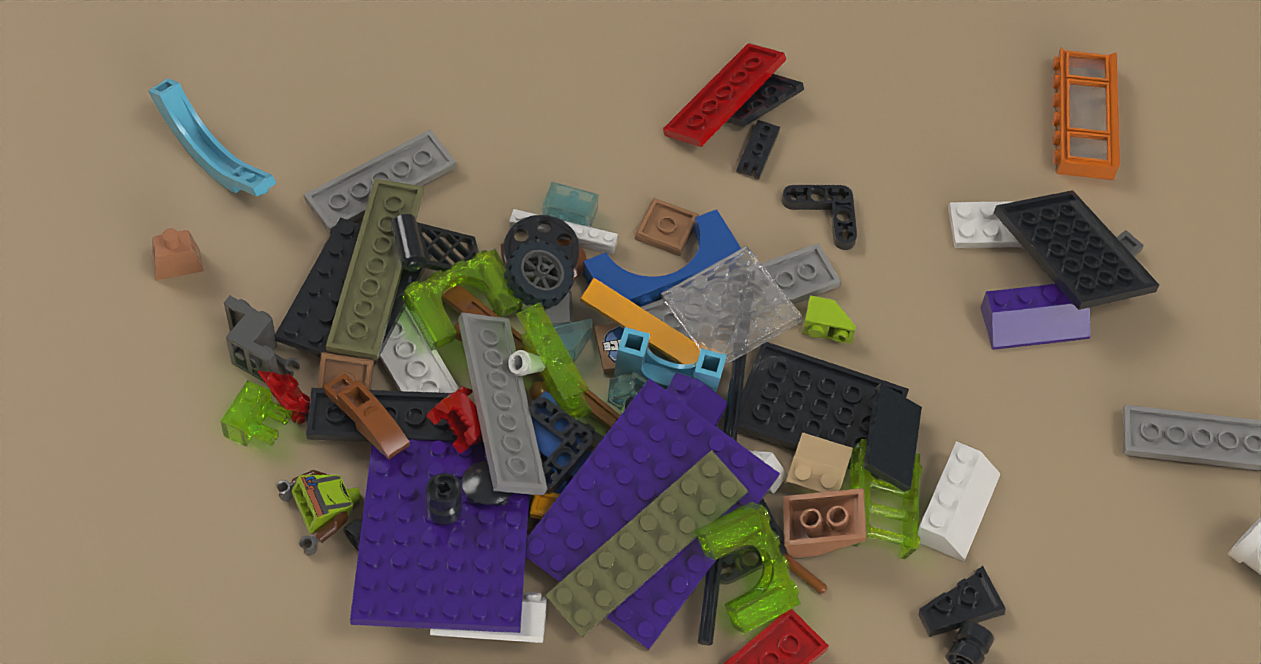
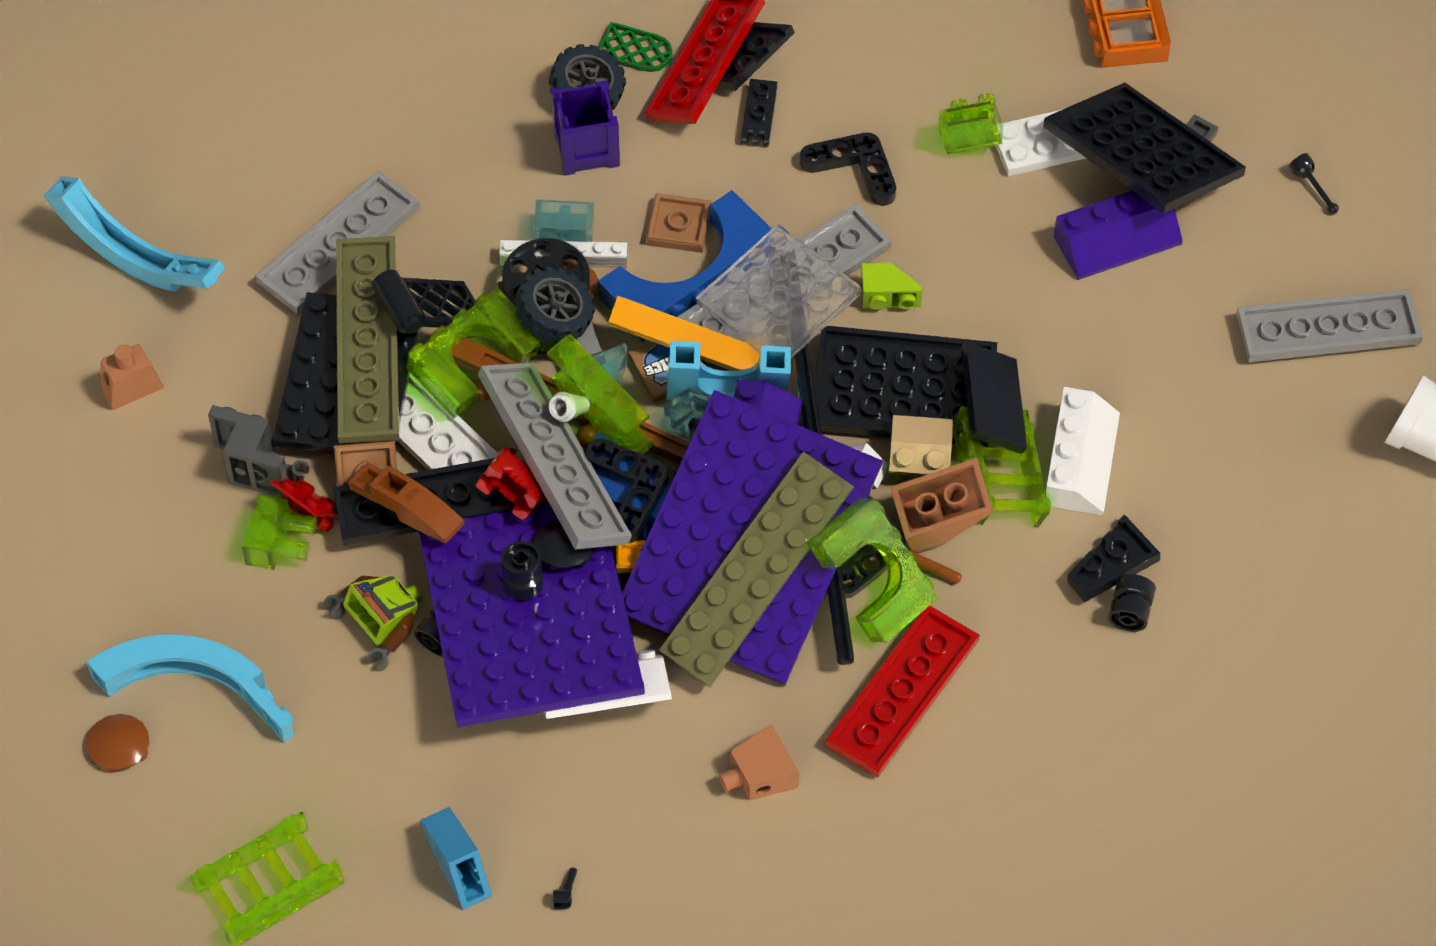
camera: 10 degrees left, 0 degrees up
none -> medium azure arch [86,635,294,743]
none -> dark orange dish [86,714,149,773]
none -> wheel [548,44,626,110]
none -> dark purple container [551,80,620,176]
none -> green window [598,22,673,72]
none -> clear neon green brick [938,93,1003,154]
none -> black hinge [1289,153,1339,214]

